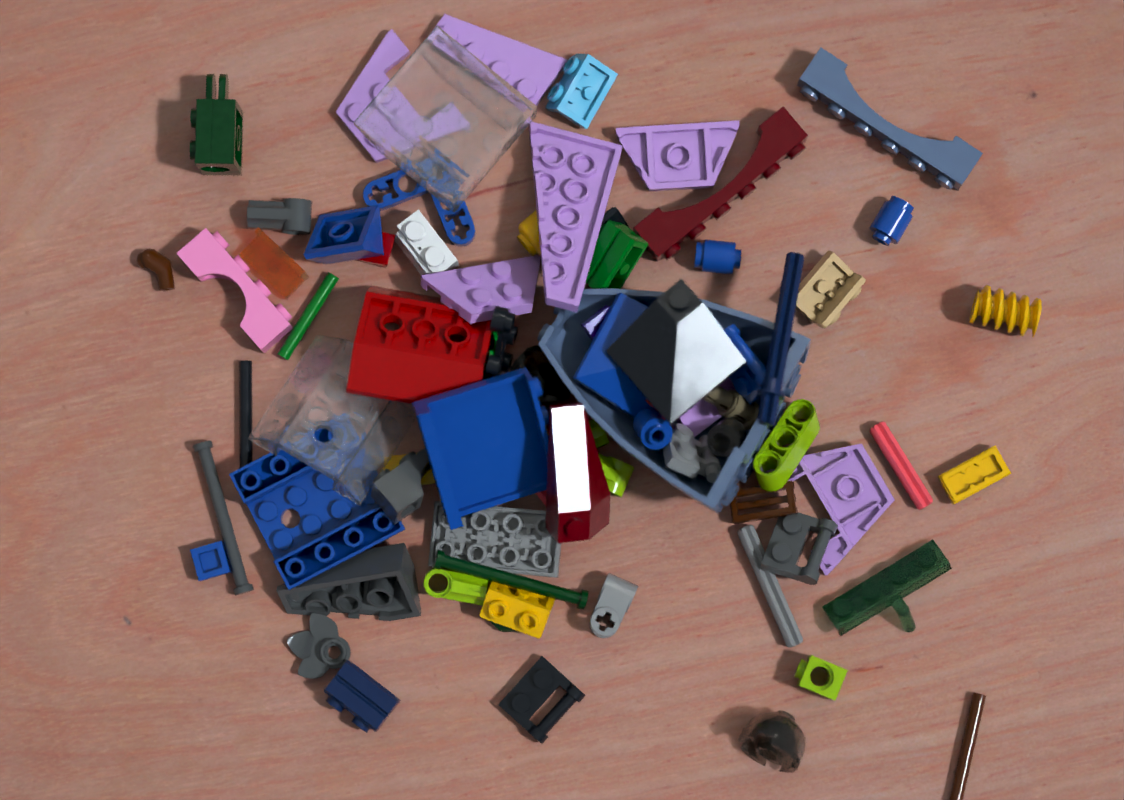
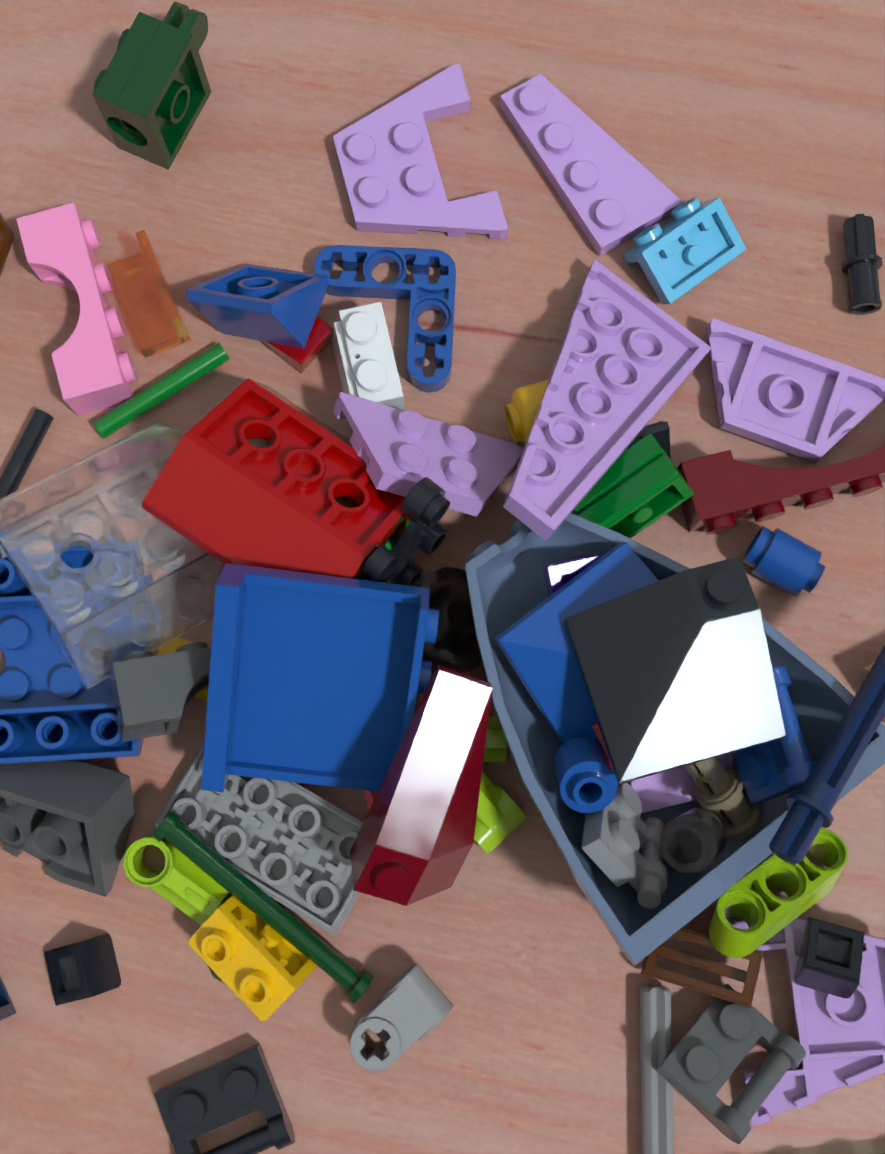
camera: 20 degrees right, 5 degrees down
dark grey piece [247,198,312,235] -> none
clear slope [354,26,537,212] -> none
none -> black slope [44,934,121,1006]
none -> black slope [794,917,865,999]
none -> black axle [842,214,883,315]

